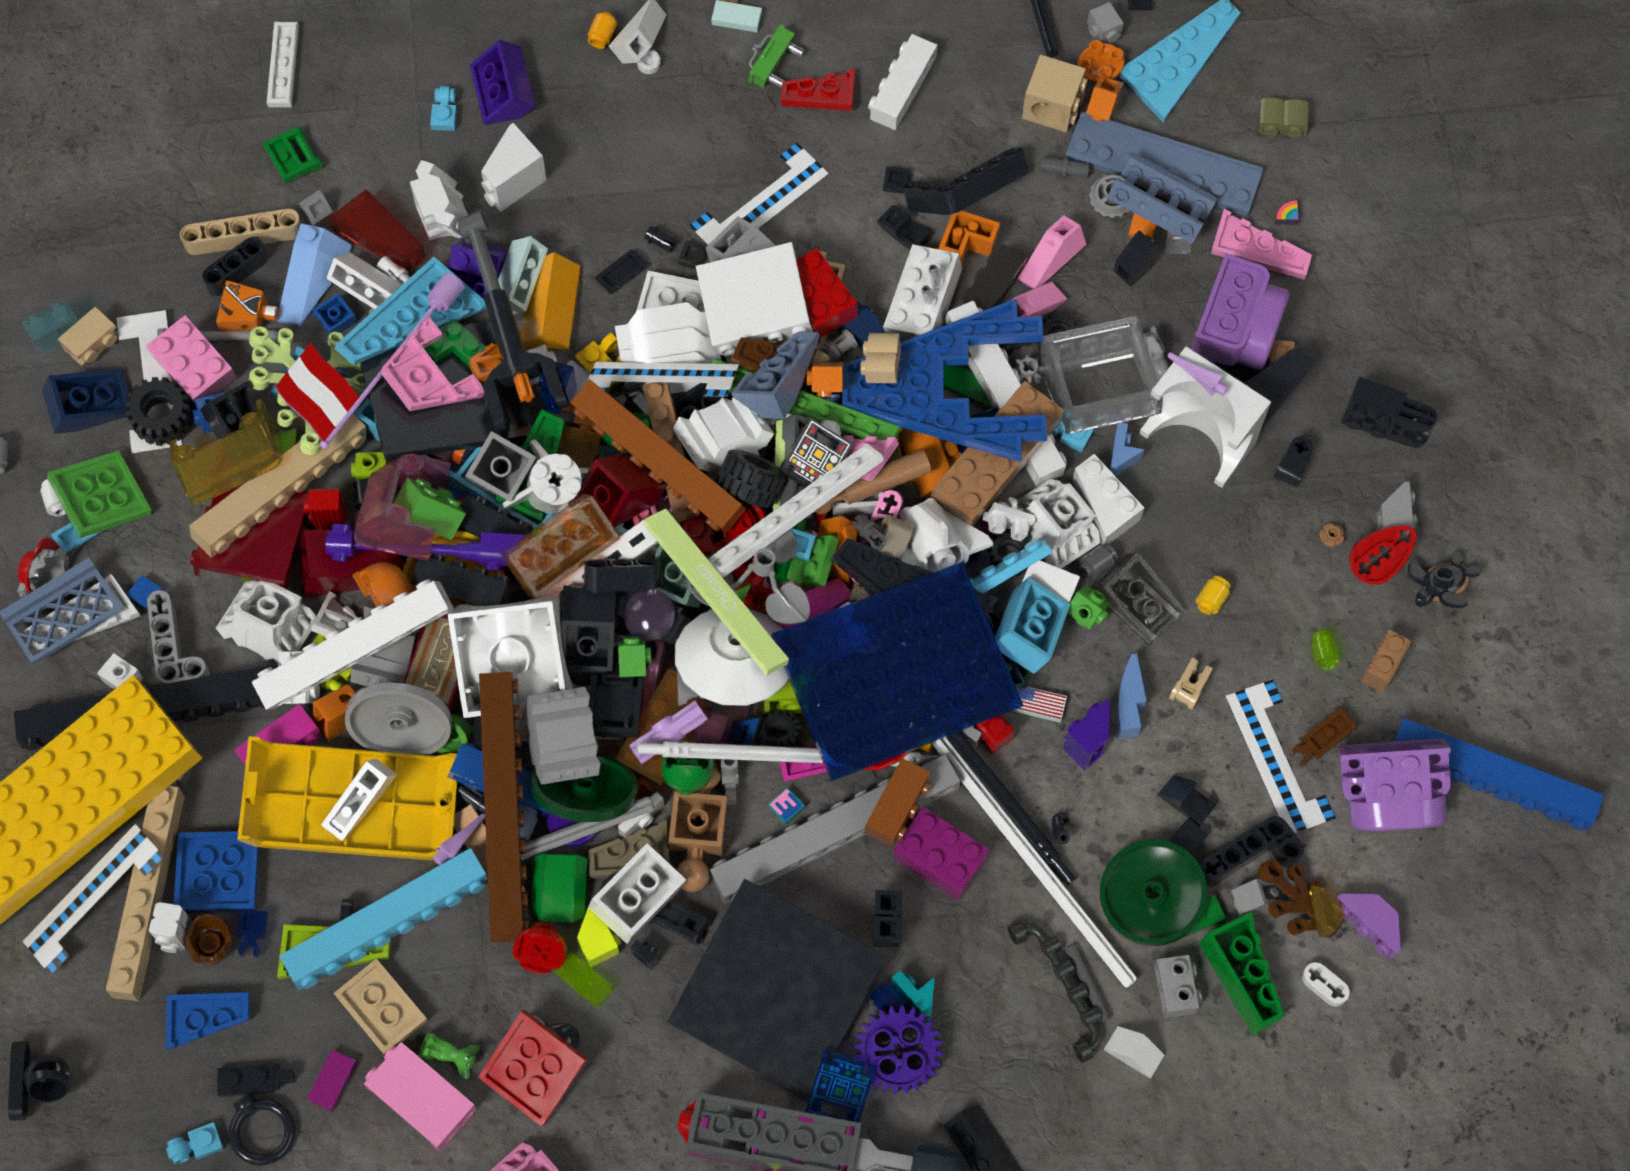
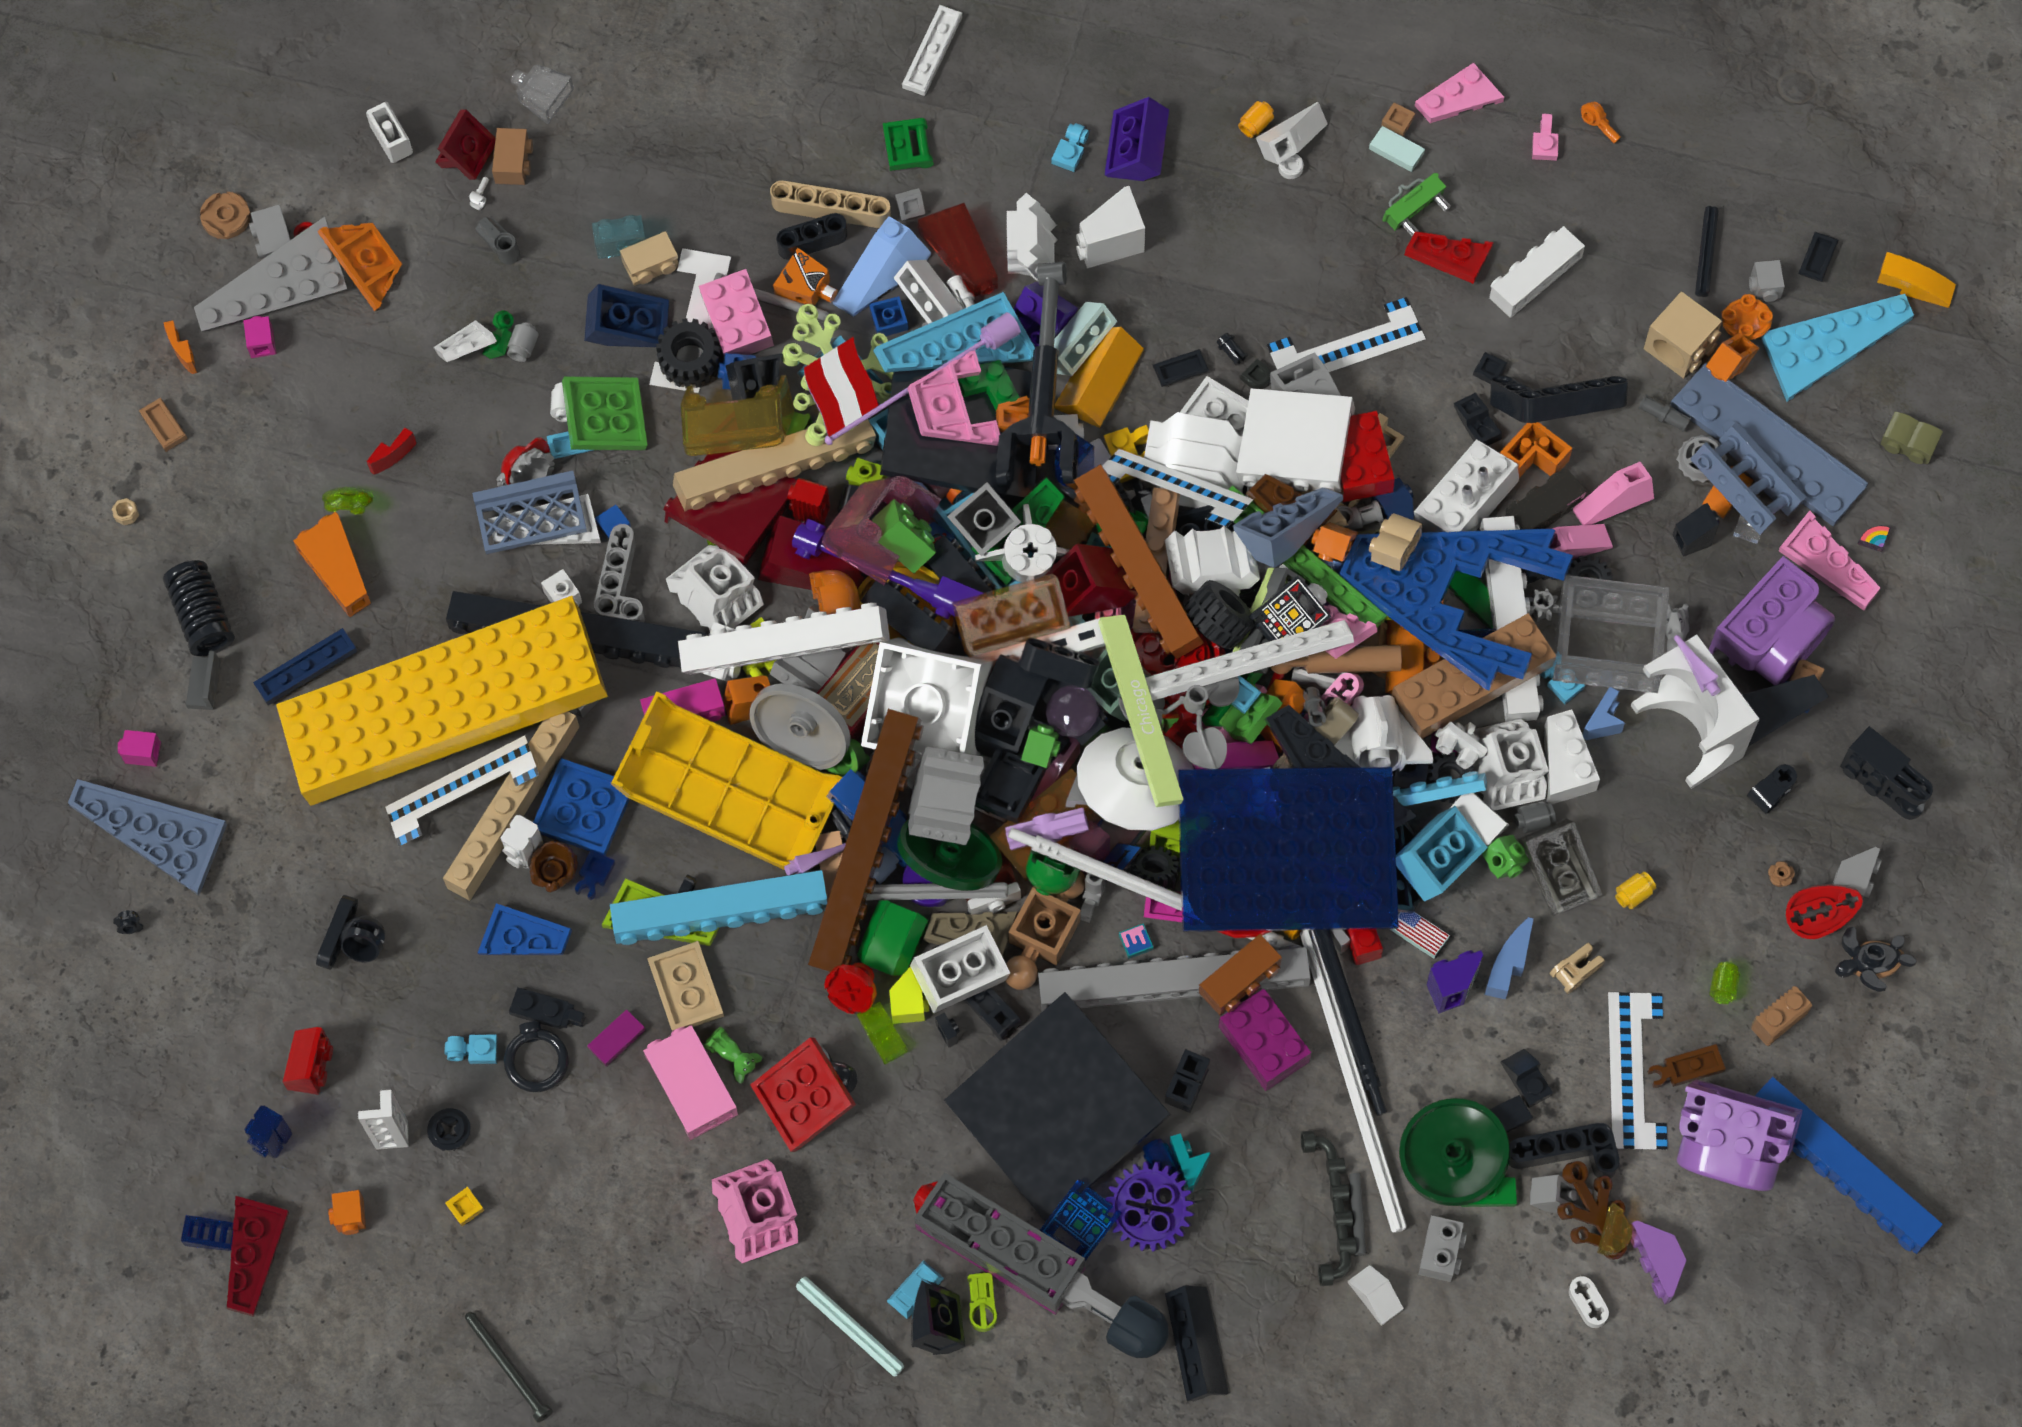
camera: 25 degrees right, 0 degrees up
white wing [311,591,358,636] -> none
white slope [322,759,397,841] -> none
black arm [1051,812,1070,845] -> none
green wedge [1199,912,1285,1037] -> none

